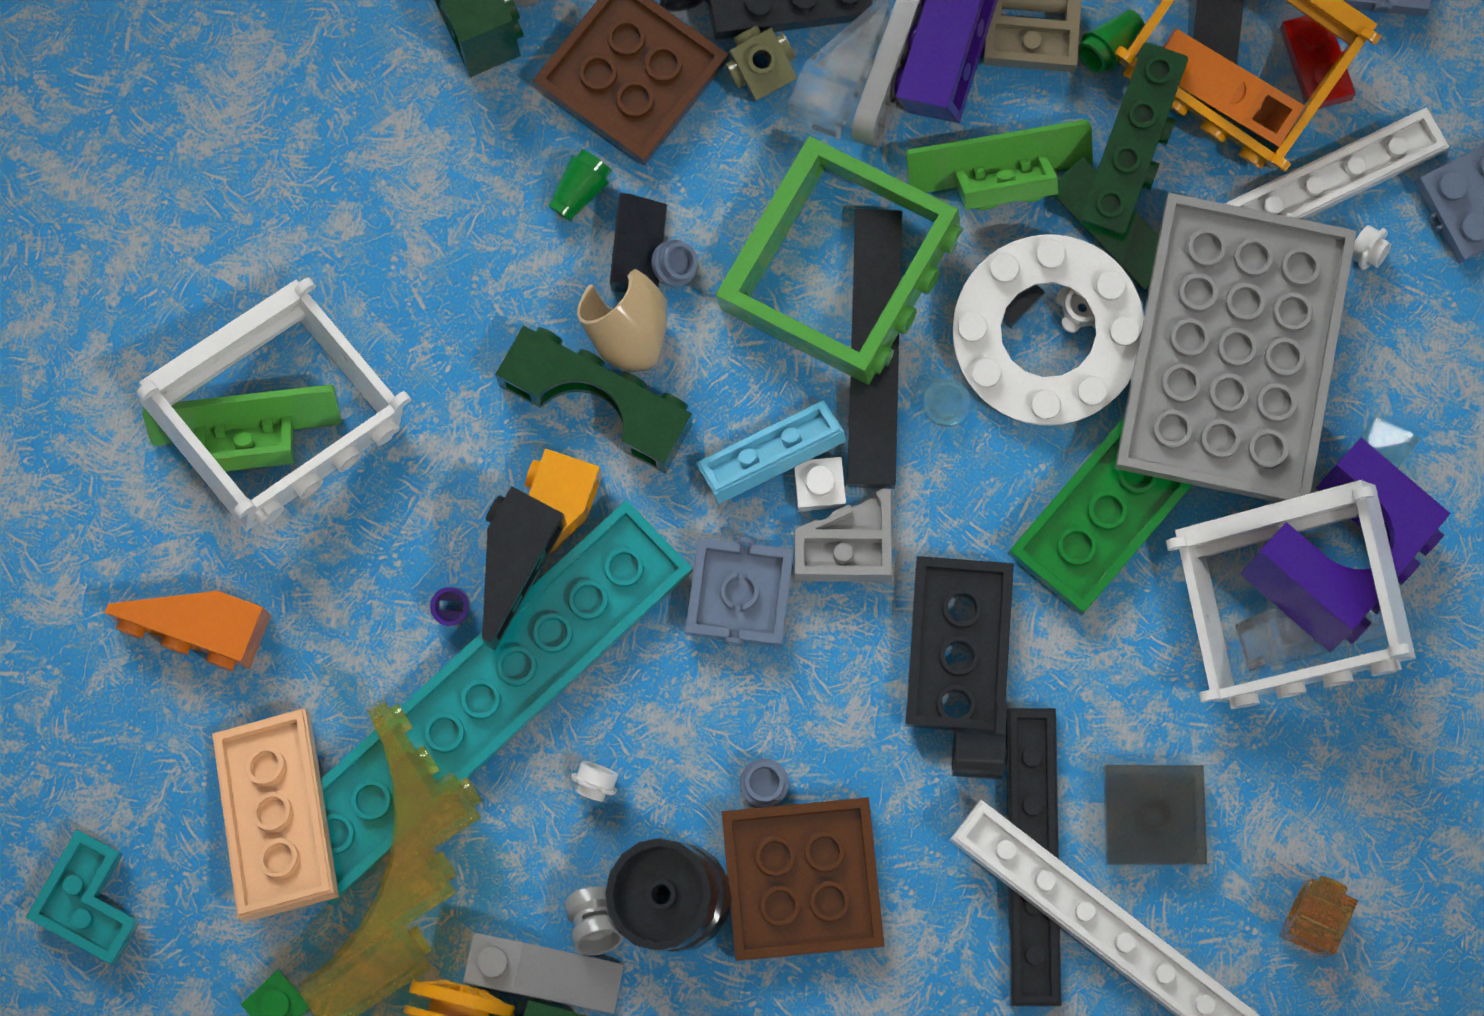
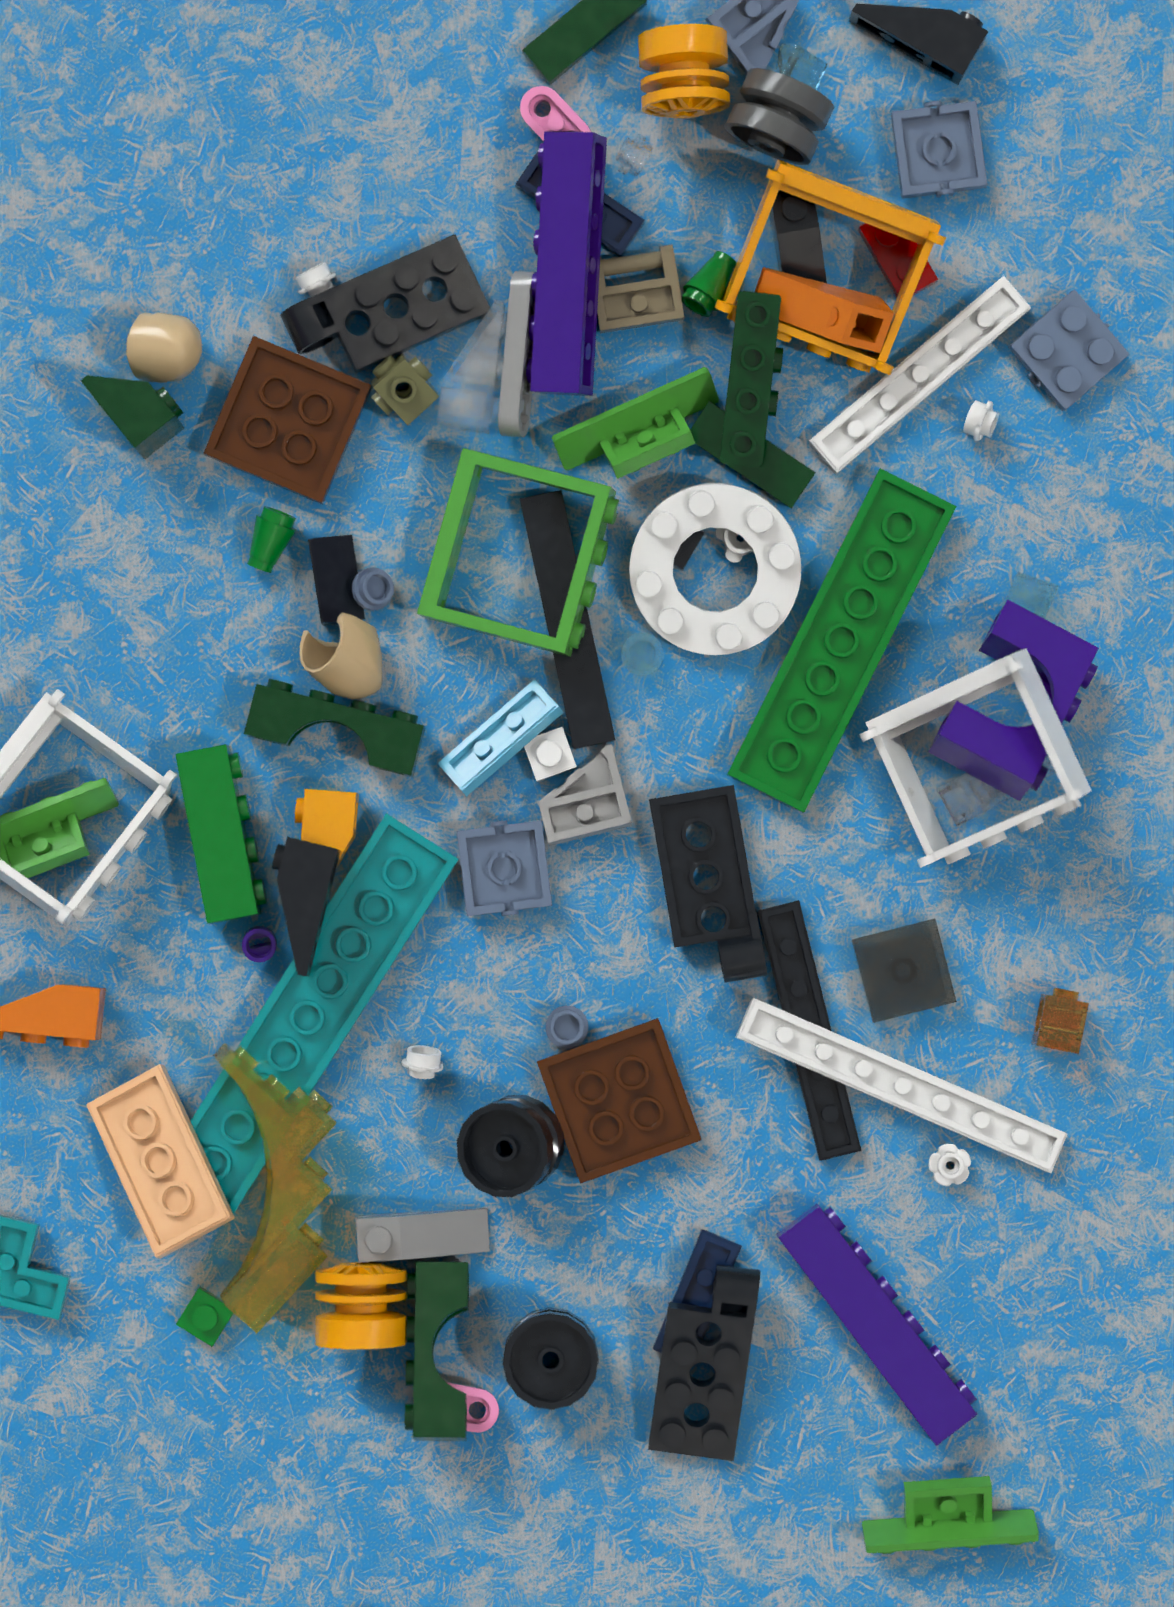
camera: 15 degrees left, 10 degrees up
light grey wheel [564,886,623,956] -> none
light grey plate [1114,193,1356,502] -> none
none -> green brick [175,744,267,924]

